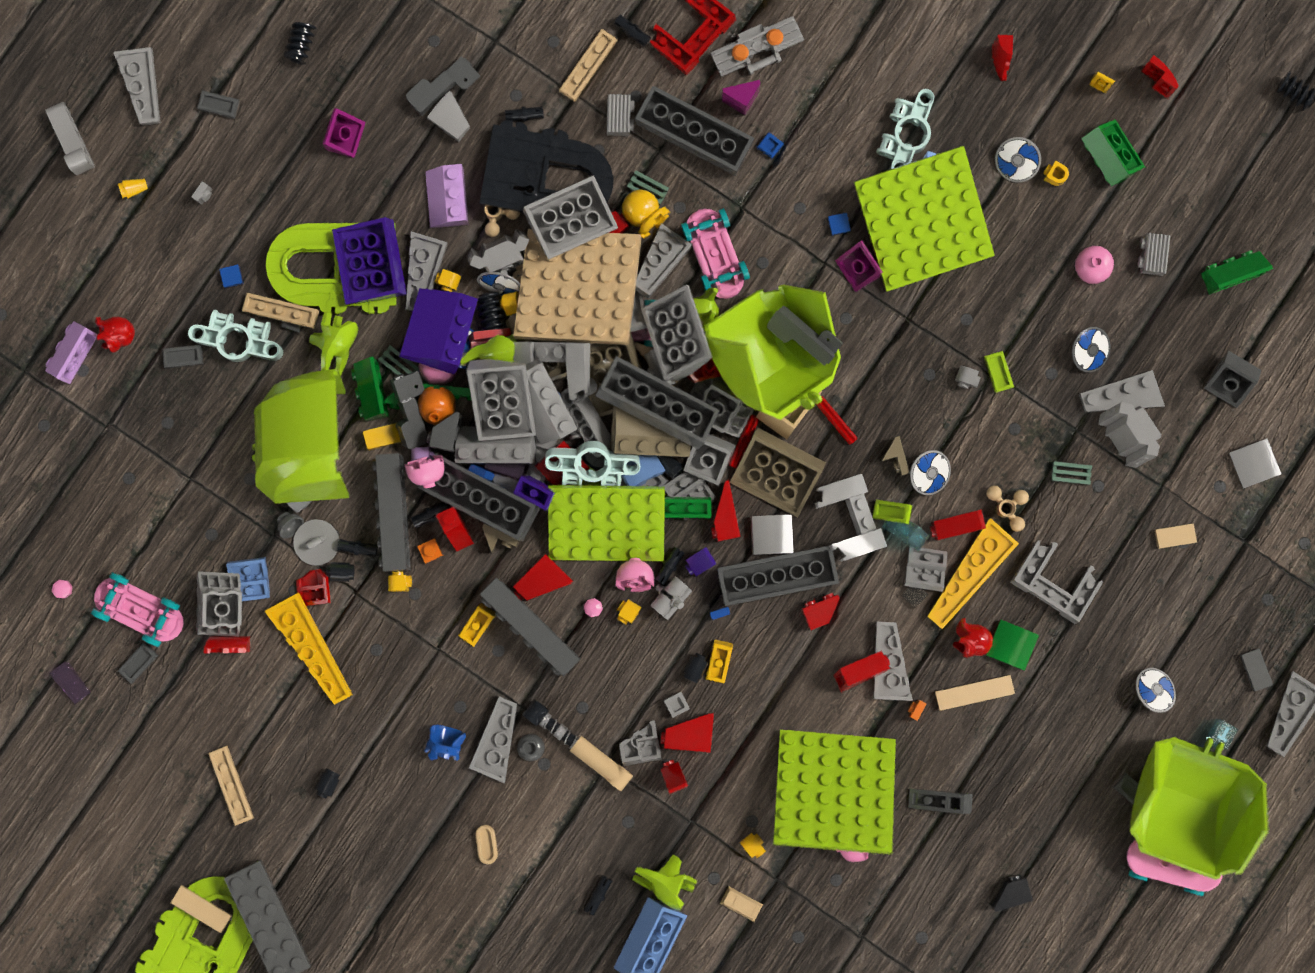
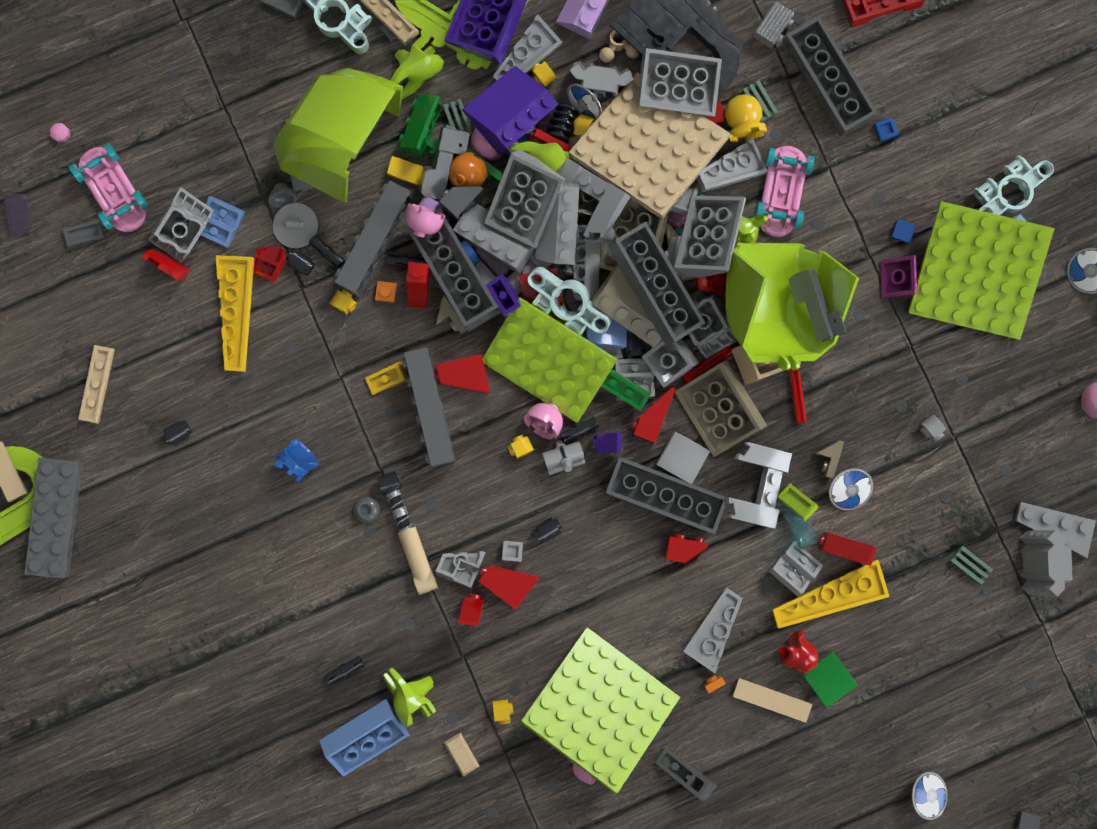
camera: 25 degrees right, 0 degrees up
light grey wing [469,696,517,783] -> none
tan tile [475,825,498,864] -> none
bright pink tile [584,598,603,617] -> none
yellow slope [706,640,733,683] -> none
light grey piece [710,16,804,77] -> none
blue tile [710,607,730,620] -> none
magenta slope [721,80,761,115] -> none
red slope [833,651,890,693] -> none
lime tile [984,351,1014,393] -> none
tan piece [986,486,1029,532] -> none
light grey wedge [1010,540,1103,624] -> none
shield [1072,327,1111,372] -> none
tan tile [1154,523,1197,549] -> none

